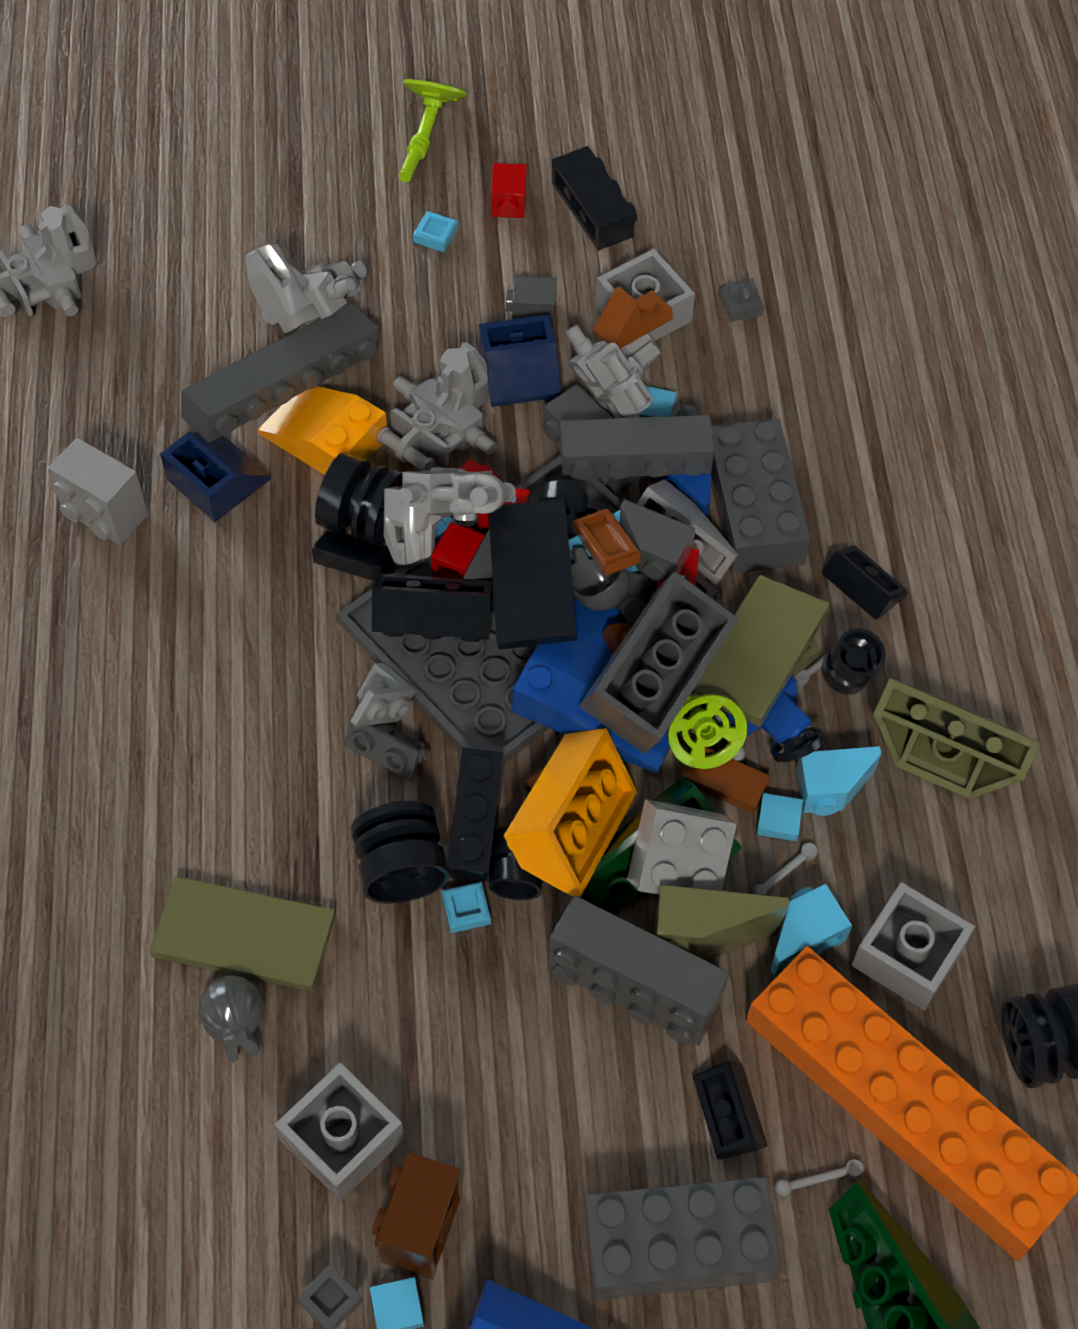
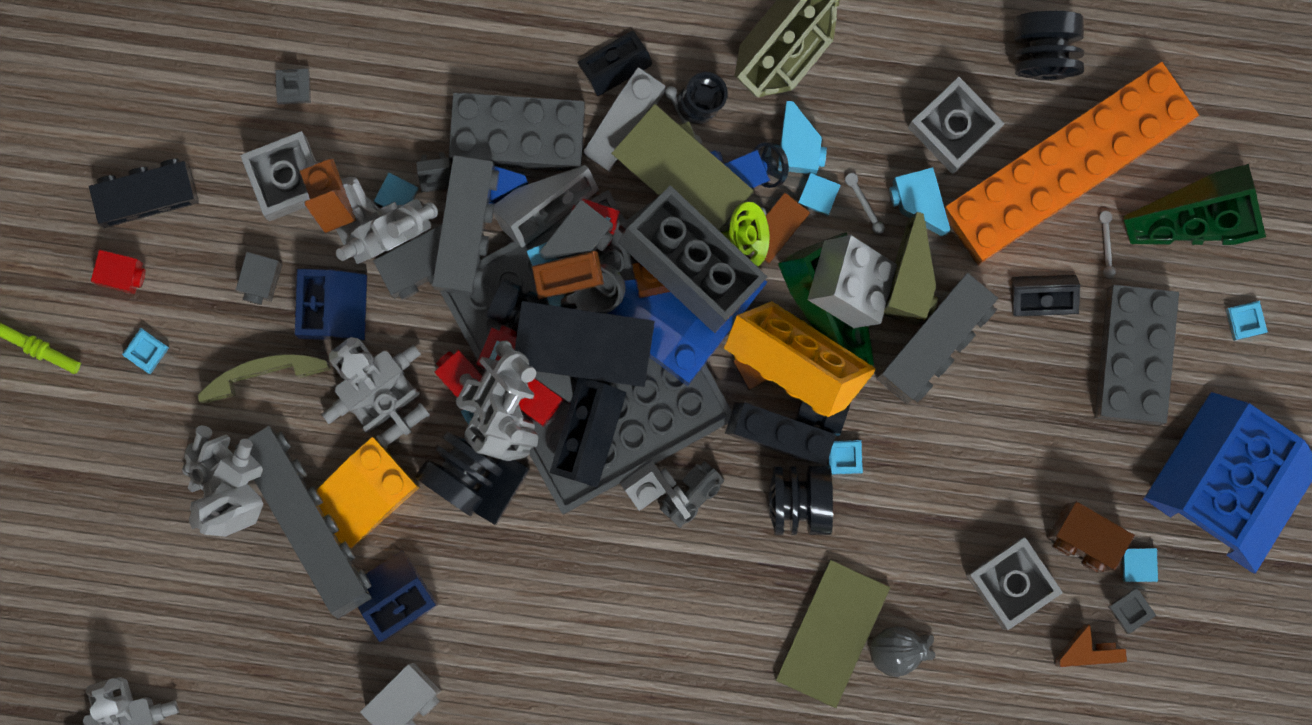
camera: 80 degrees left, 25 degrees up
none -> olive slope [198,355,331,404]
none -> light grey slope [583,67,665,172]
none -> dark orange slope [1055,624,1127,667]

